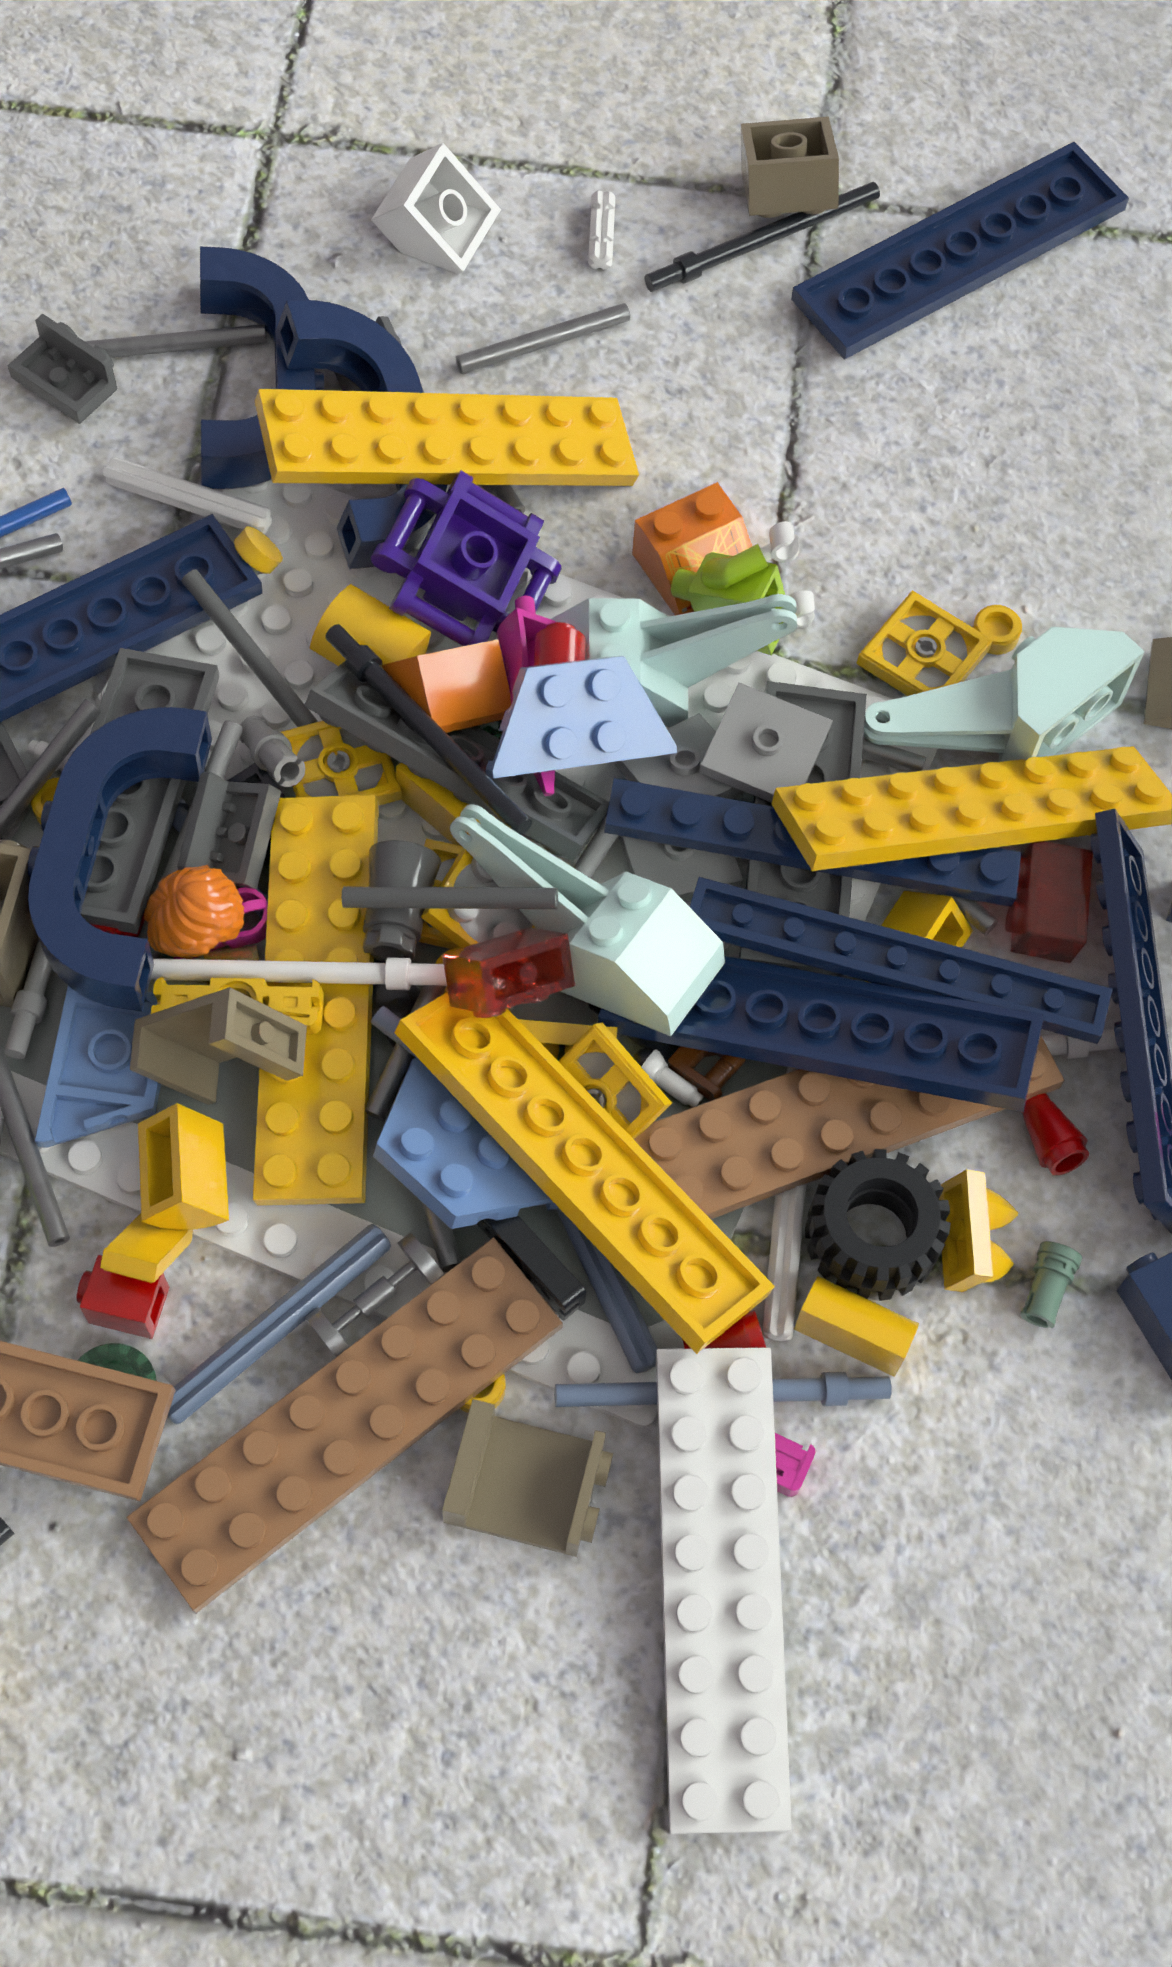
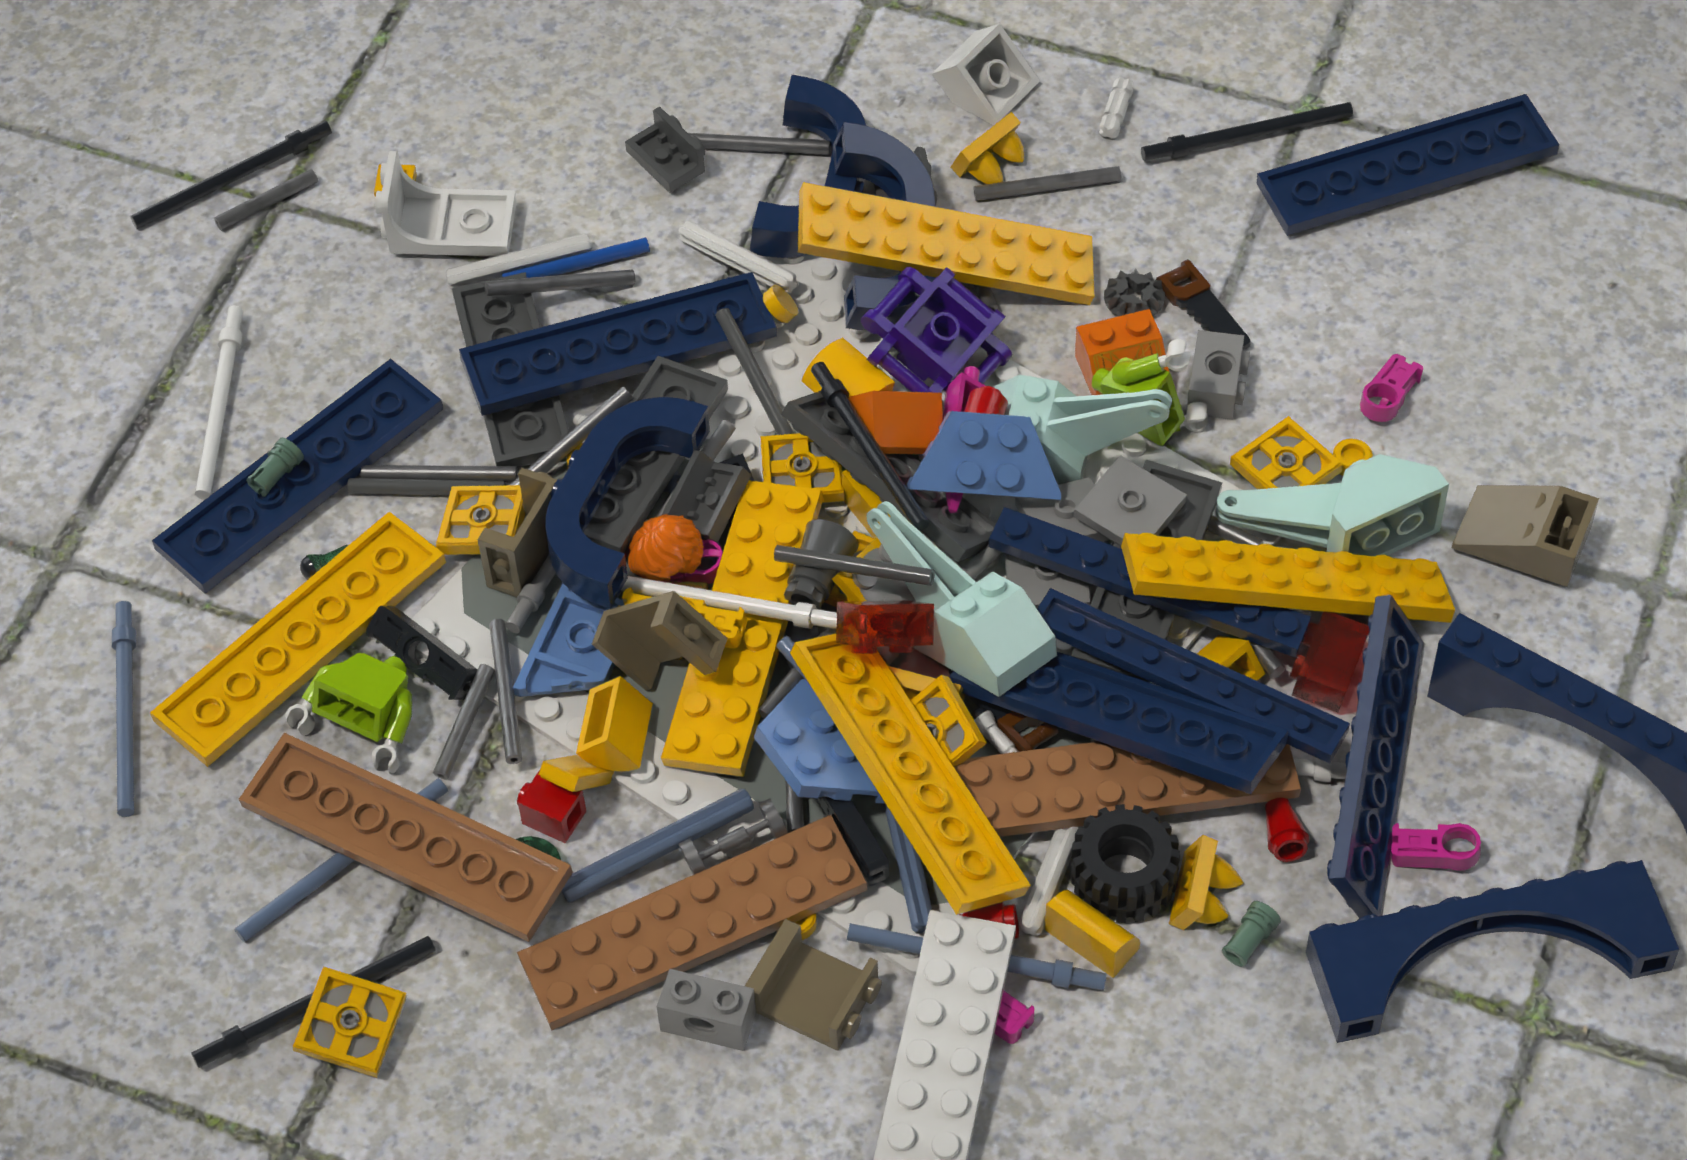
camera: 20 degrees right, 10 degrees down
light grey pin [239,716,306,787] -> none
dark tan brick [741,116,839,218] -> none
none -> light grey brick [656,969,756,1051]
none -> yellow tile [950,112,1024,184]
none -> dark grey gear [1104,268,1165,316]
none -> piece [1156,259,1251,350]
none -> light grey brick [1187,330,1250,420]
none -> dark pink piece [1360,354,1423,422]

